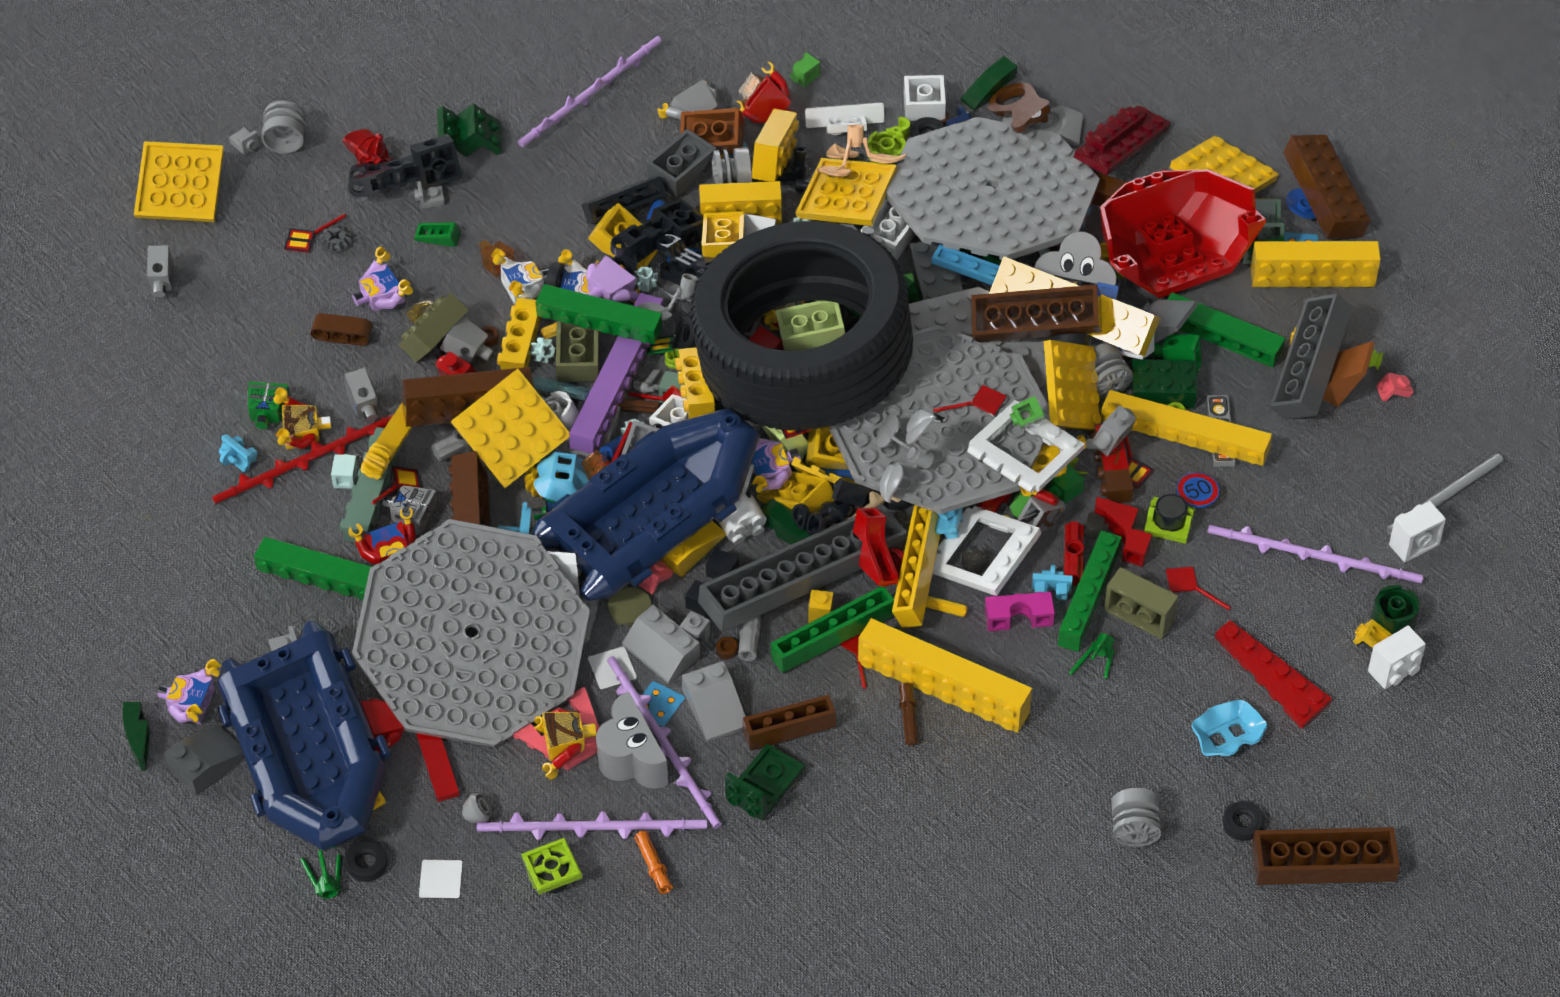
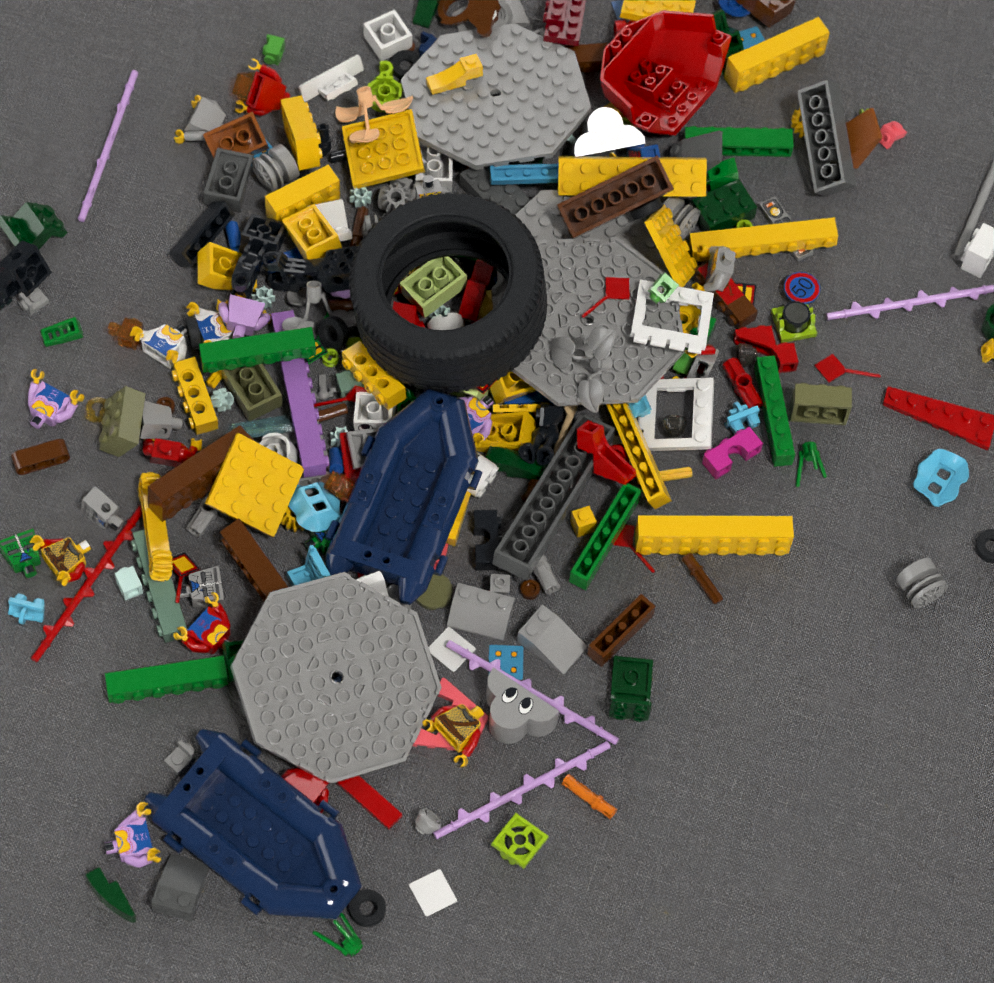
camera: 35 degrees left, 10 degrees up
none -> yellow slope [426,54,483,95]

